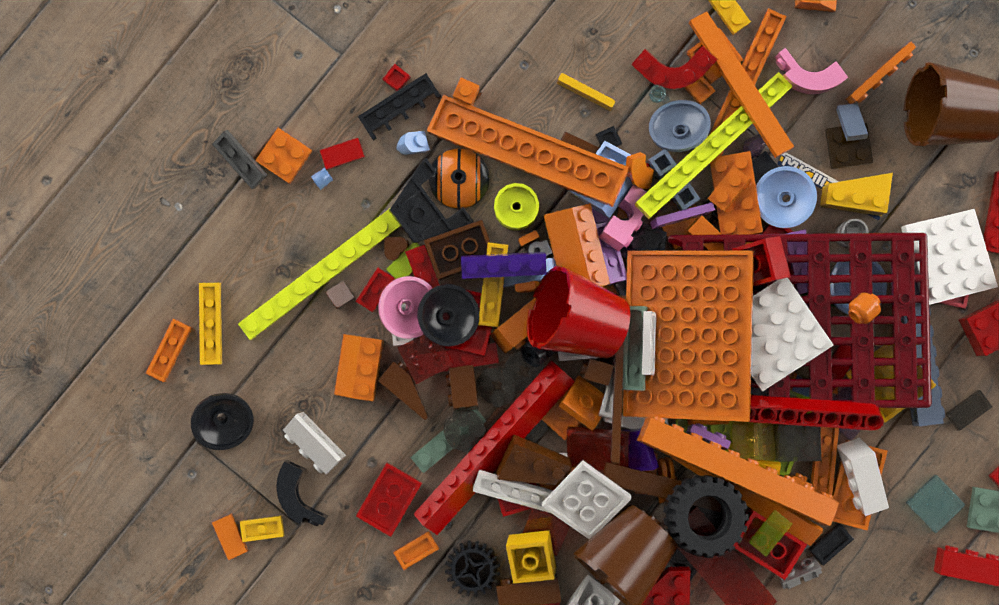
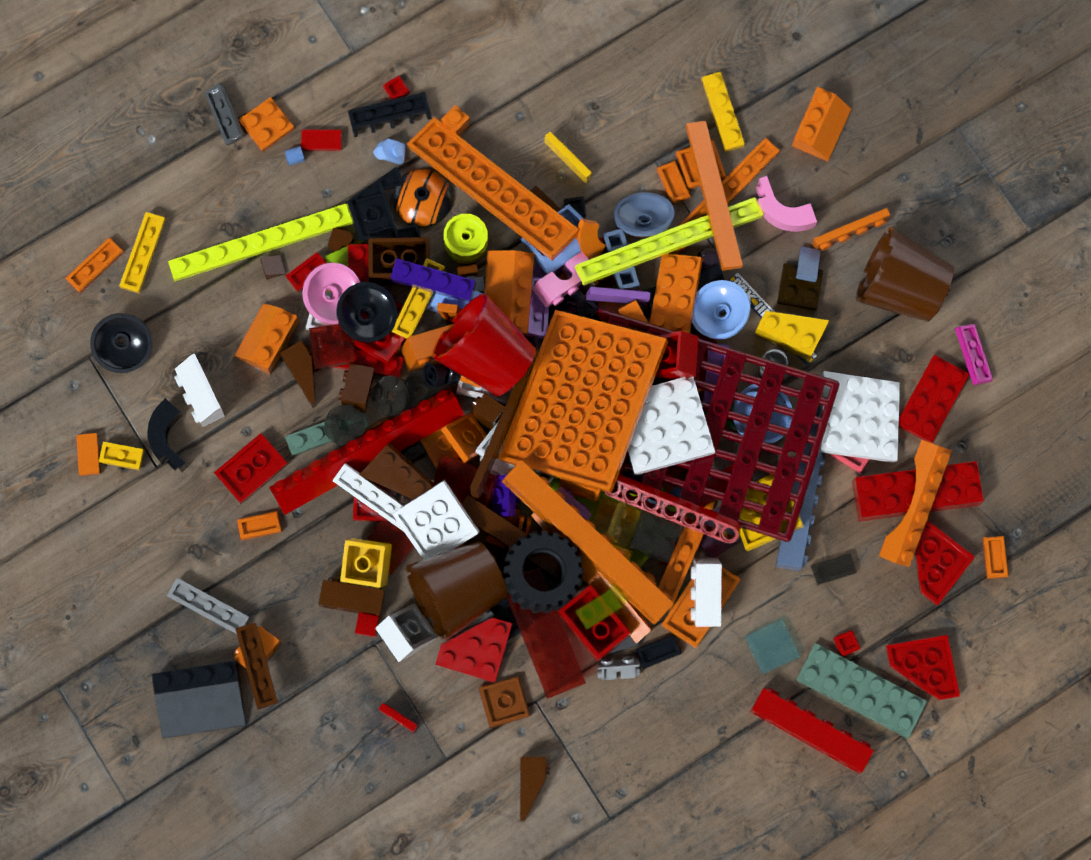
camera: 15 degrees right, 10 degrees down
black gear [445,540,500,597] -> none
sand green plate [623,306,647,391] -> none
red plate [631,46,718,89] -> none
white tile [642,311,656,375] -> none
clear light blue hinge [649,85,666,103] -> none
orange plate [707,166,751,212] -> none
orange head [848,292,881,324] -> none

